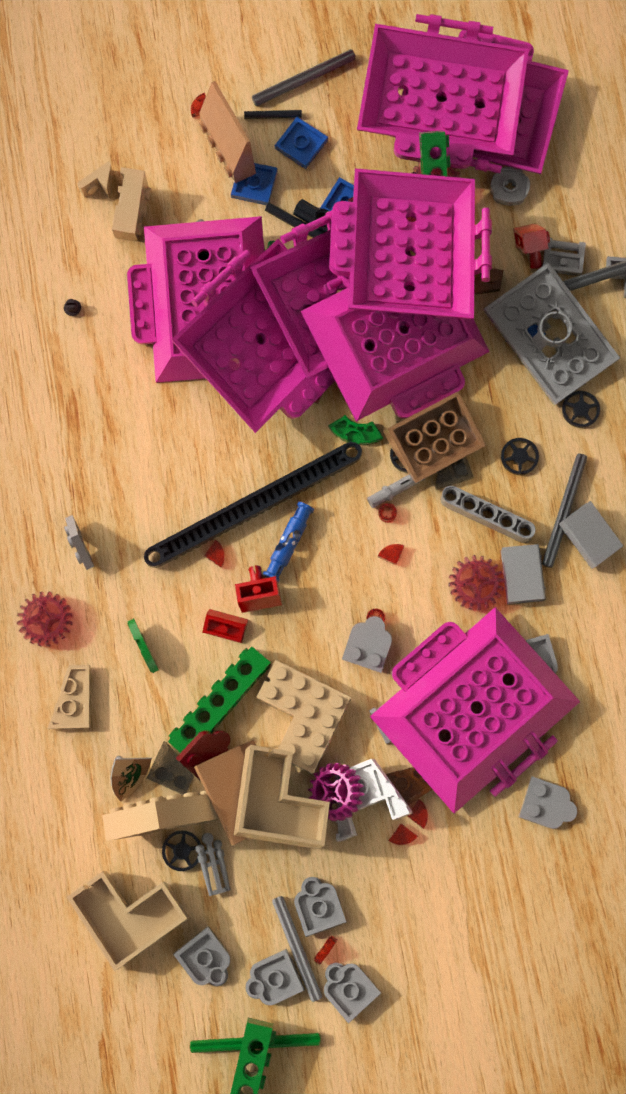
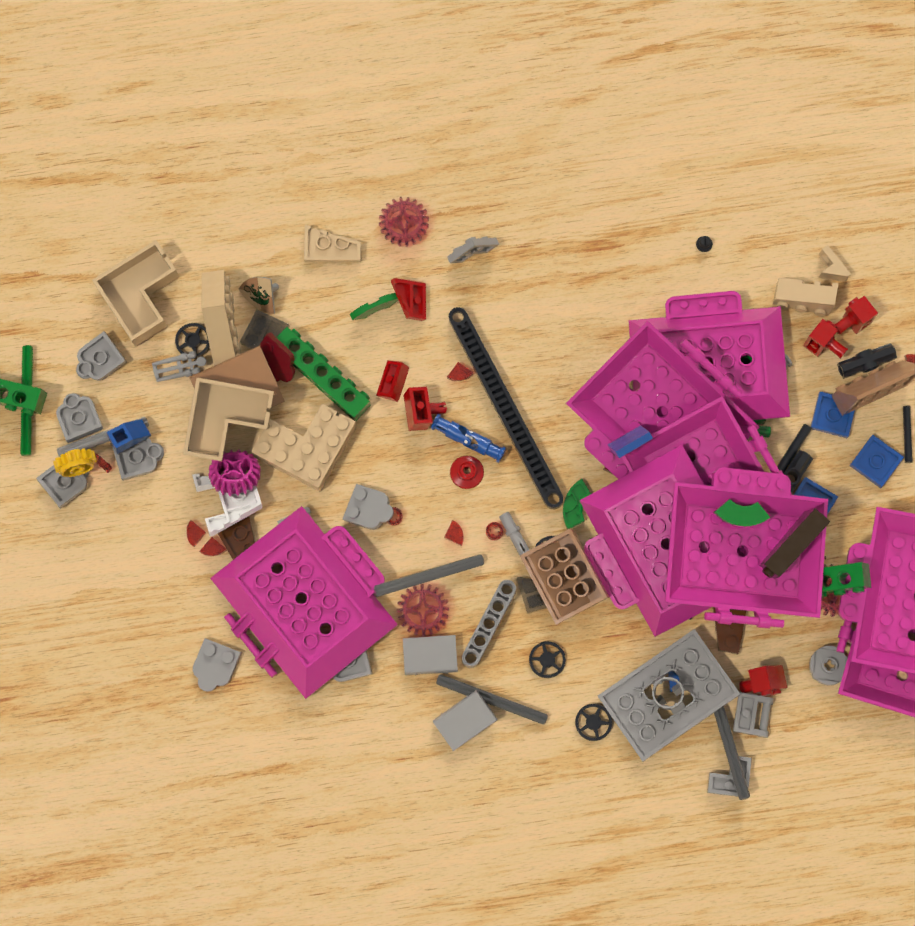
camera: 90 degrees right, 0 degrees up
none -> yellow gear [53,448,97,477]
none -> blue slope [107,419,151,454]
none -> dark grey axle [374,554,484,597]
none -> red wing [391,278,426,321]
none -> red piece [450,455,484,489]
none -> blue tile [608,425,653,458]
none -> green tile [714,499,770,527]
none -> dark brown slope [759,508,830,579]
none -> red brick [803,319,848,359]
none -> red brick [834,296,878,335]
none -> black piece [837,343,897,379]

